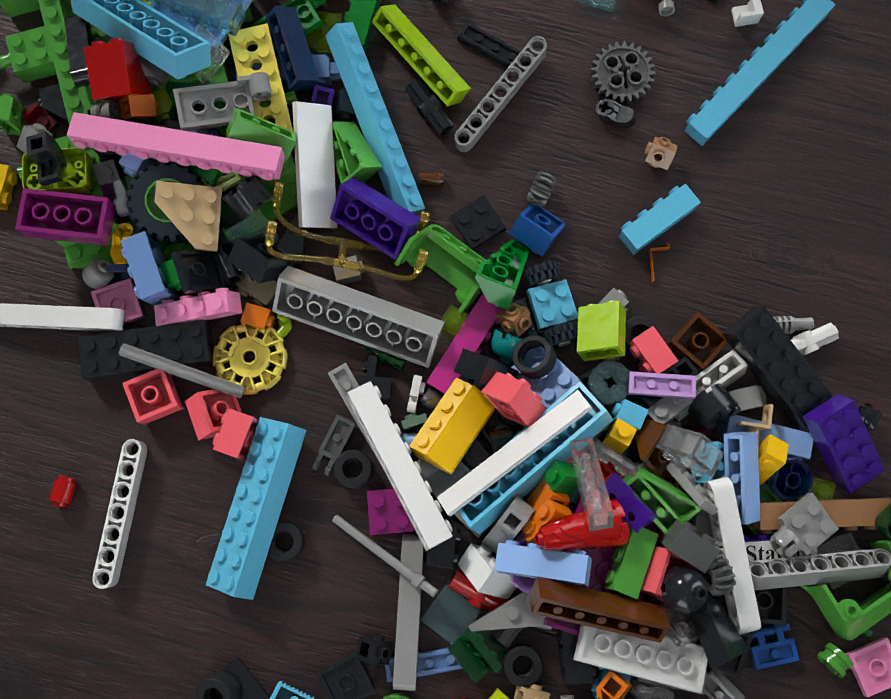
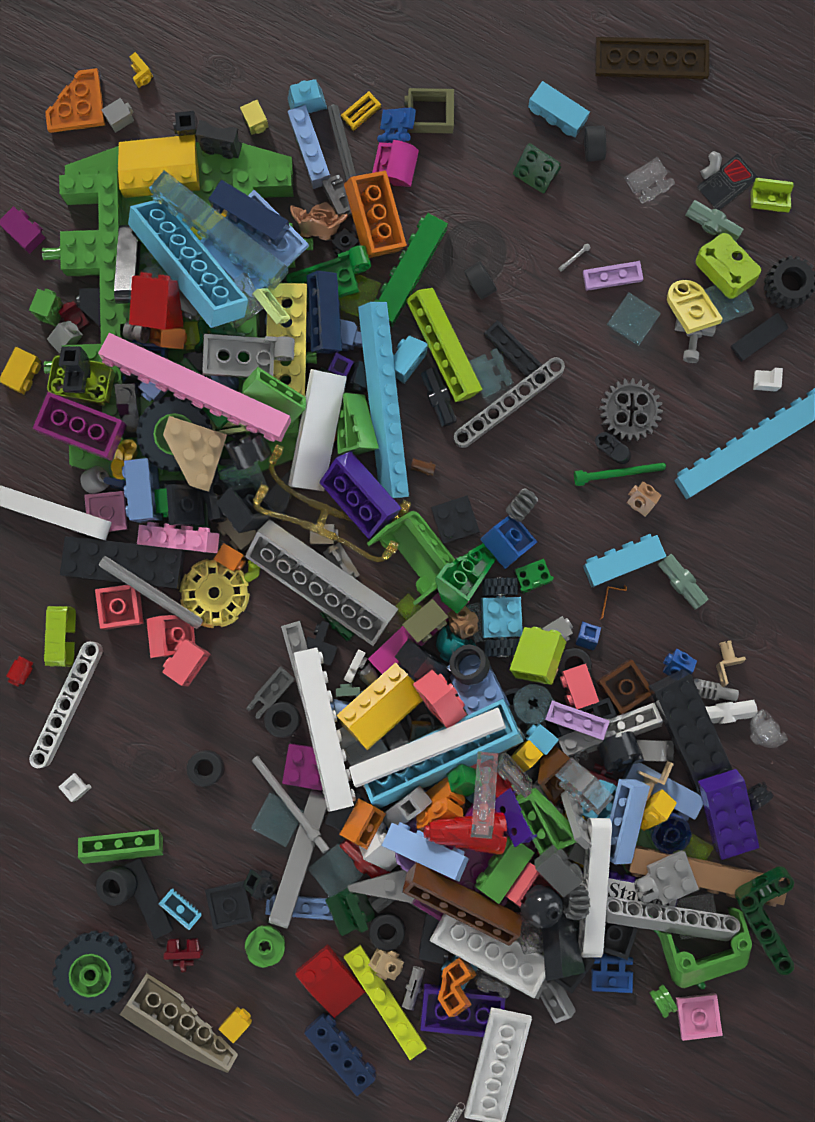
camera: 15 degrees right, 5 degrees up
medium azure brick [206,417,306,600] -> none
none -> lime axle [44,606,76,667]
none -> white panel [59,773,92,802]
none -> bright green brick [78,829,163,864]
none -> clear light blue plate [251,792,304,847]
none -> yellowish green tile [253,288,290,324]
none -> light grey hinge [323,542,360,578]
none -> orange brick [339,799,386,850]
none -> medium azure slope [393,336,428,384]
none -> olive brick [402,599,448,644]
none -> clear light blue plate [469,349,513,398]
none -> green piece [514,559,554,593]
none -> green piece [574,463,666,486]
none -> blue slope [576,622,601,650]
none -> sand green piece [658,554,708,610]
none -> blue brick [663,649,697,676]
none -> tan bracket [716,641,746,687]
none -> clear cylinder [749,708,788,749]

